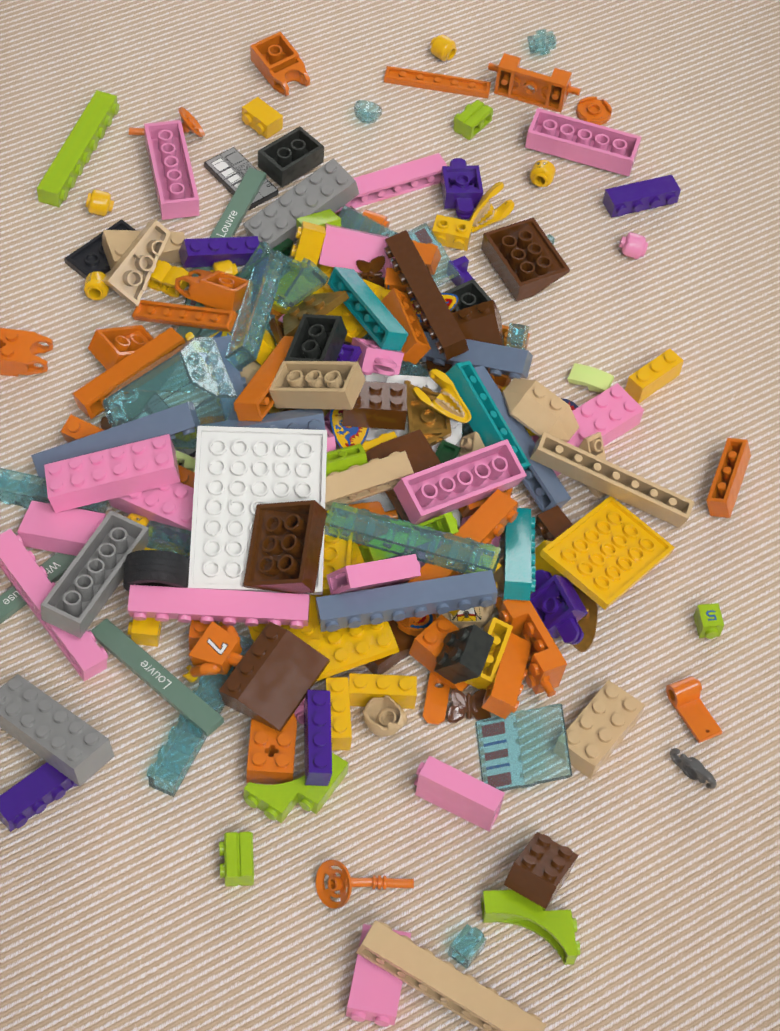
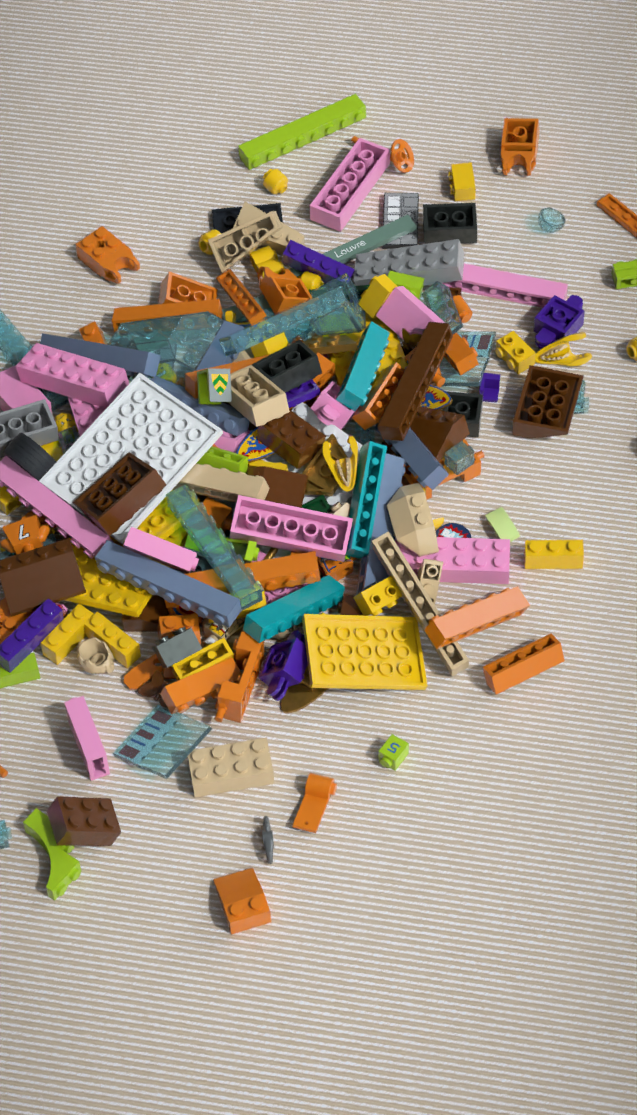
camera: 50 degrees right, 0 degrees up
none -> piece [197,368,232,405]
none -> orange slope [213,868,271,935]
none -> yellow brick [353,576,403,616]
none -> brick [424,586,530,649]

